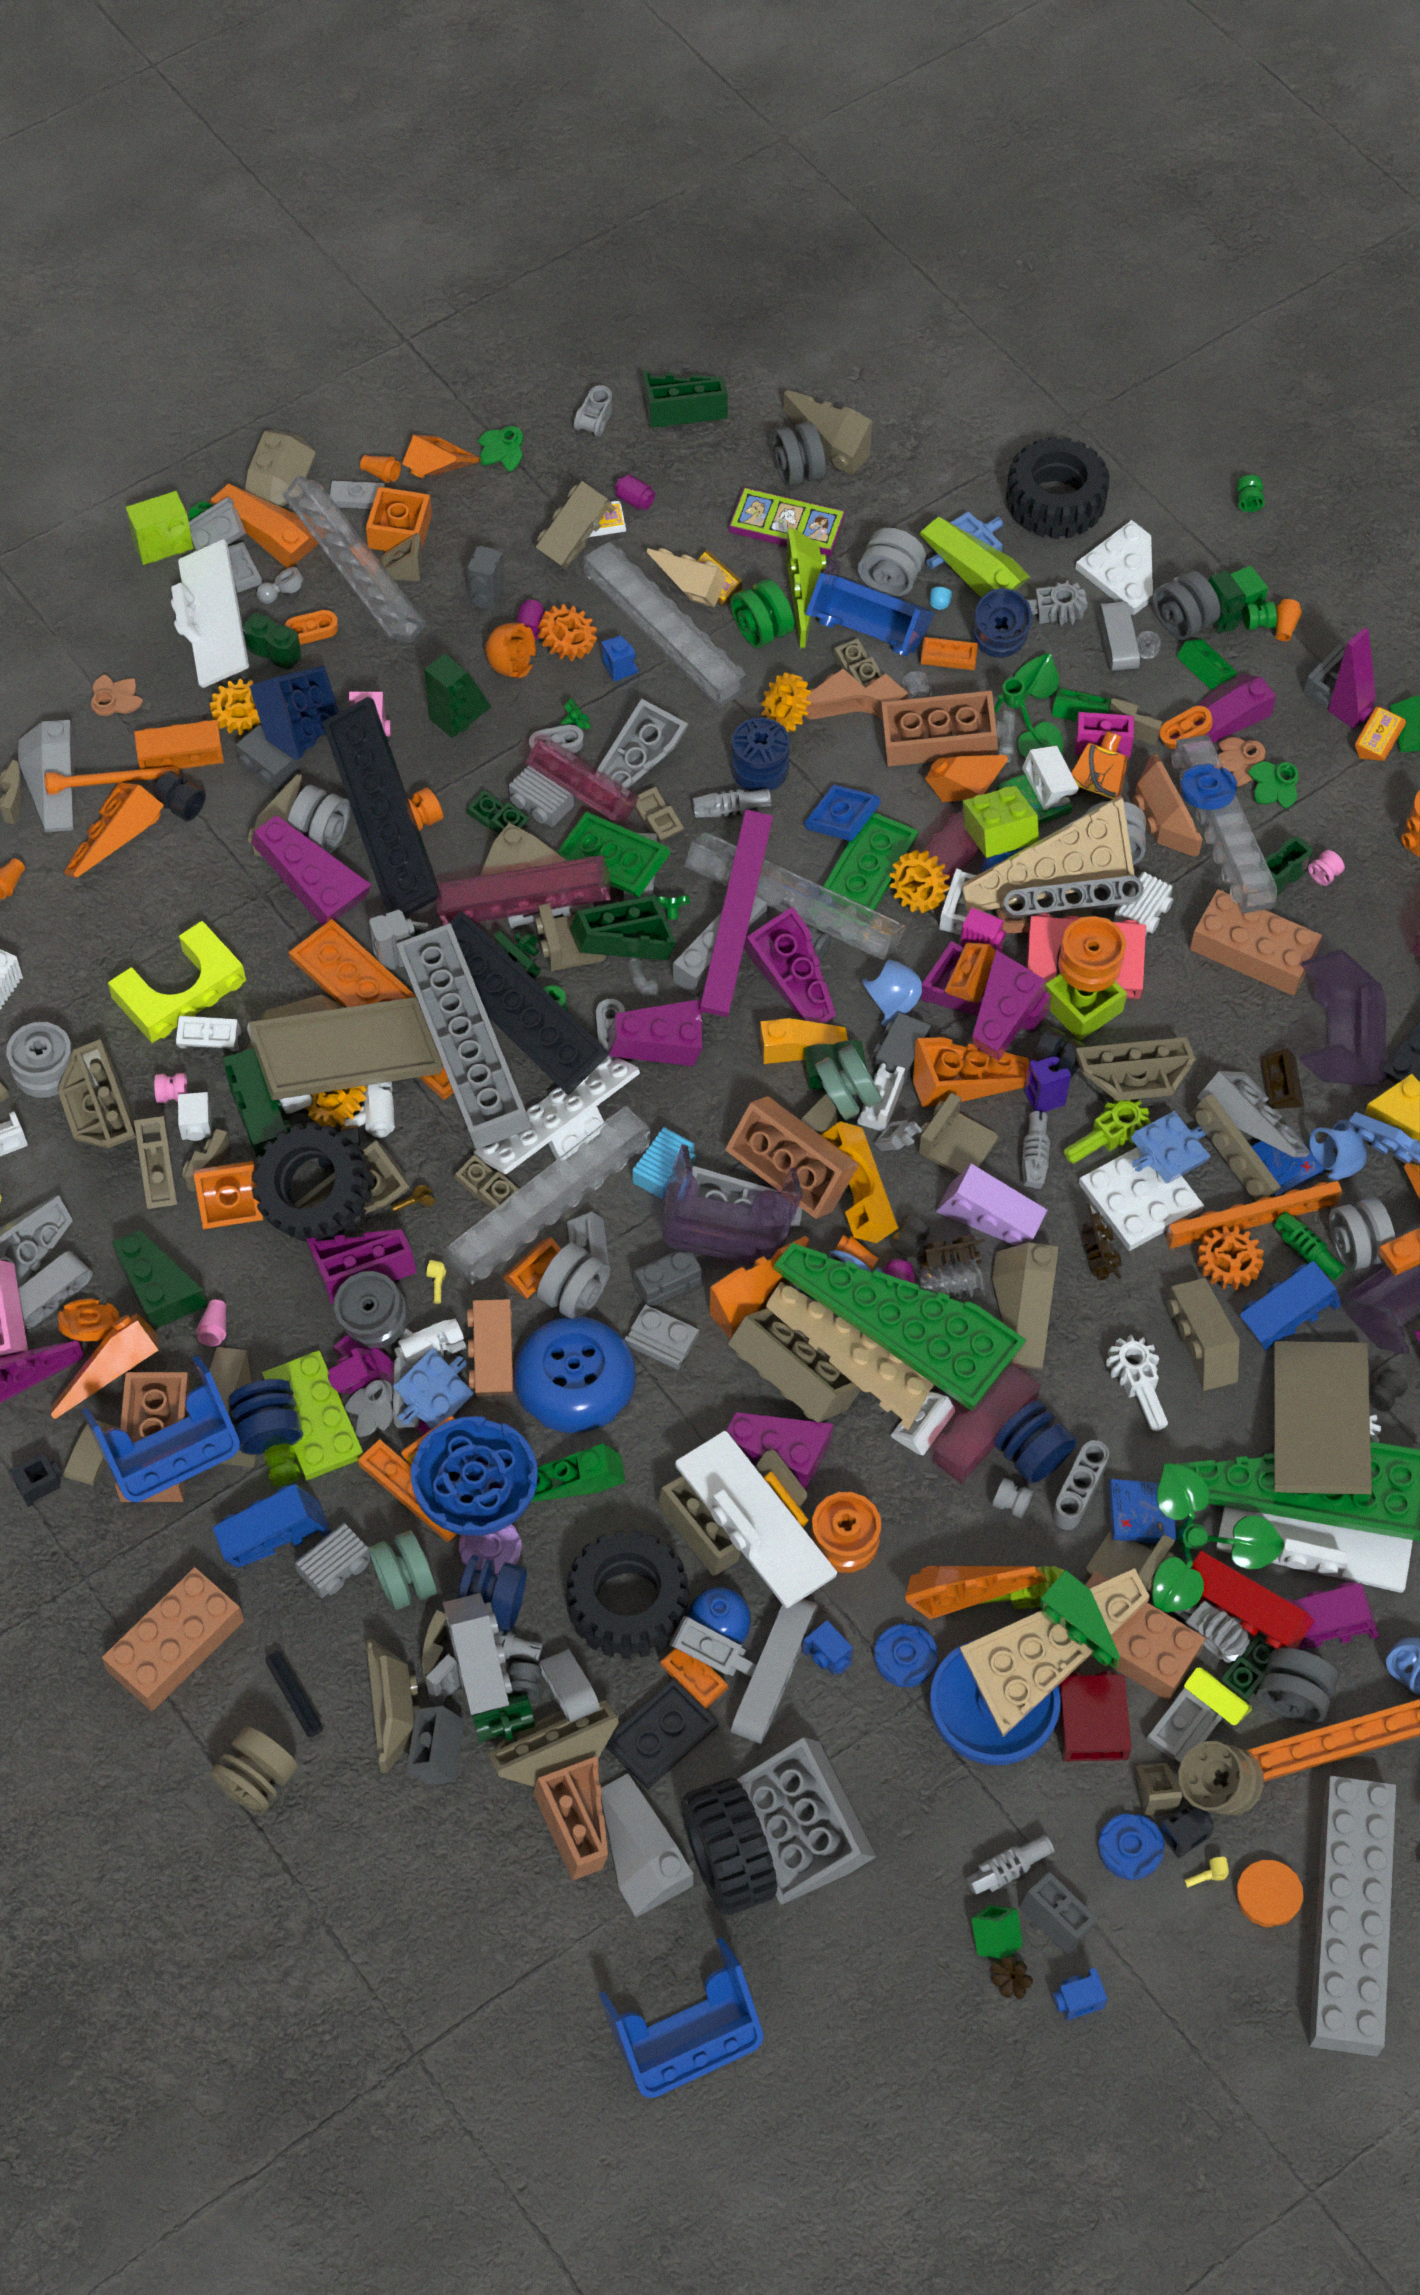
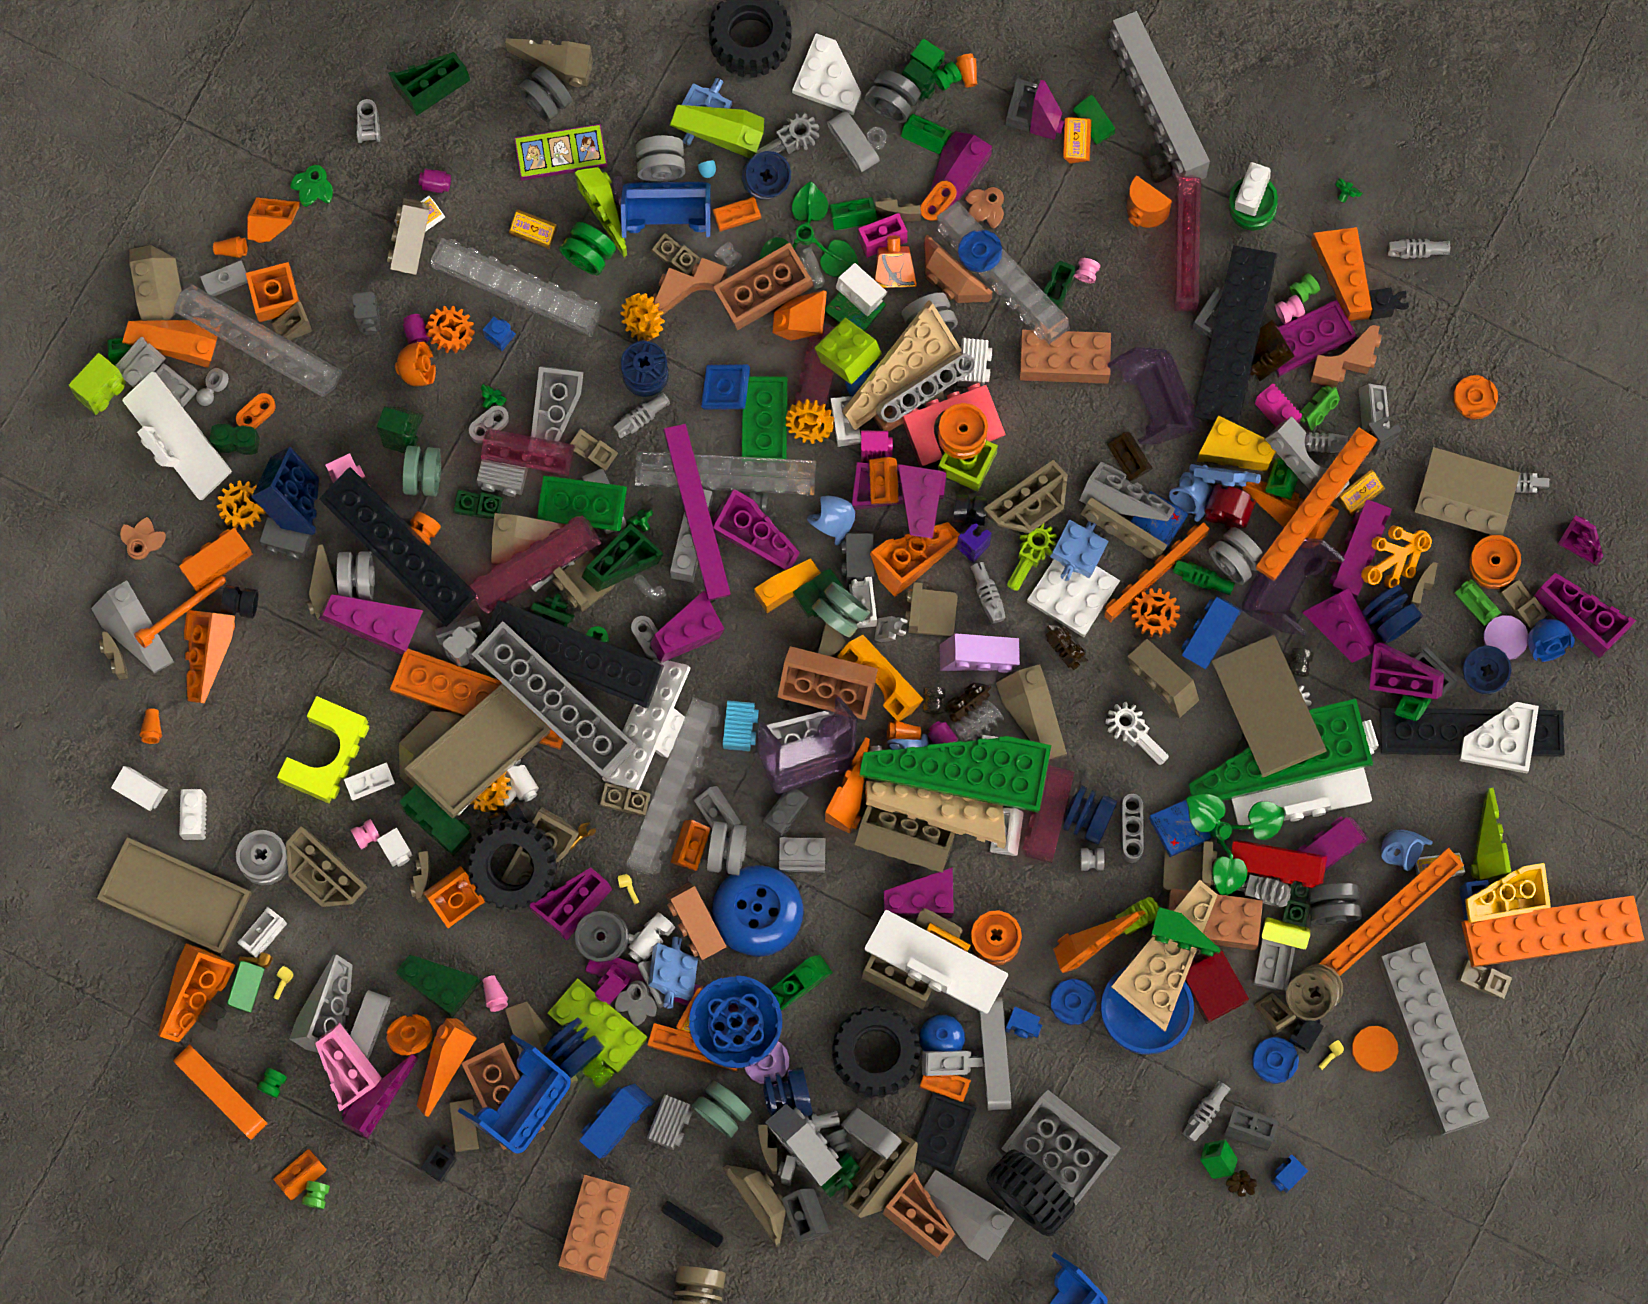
camera: 25 degrees left, 15 degrees up
dark tan slope [134,1116,177,1209] -> none
tan slope [647,548,726,607] -> none
green plate [1248,761,1299,809] -> none
none -> sand green wheel [403,445,441,497]
none -> dark red brick [1205,484,1256,530]

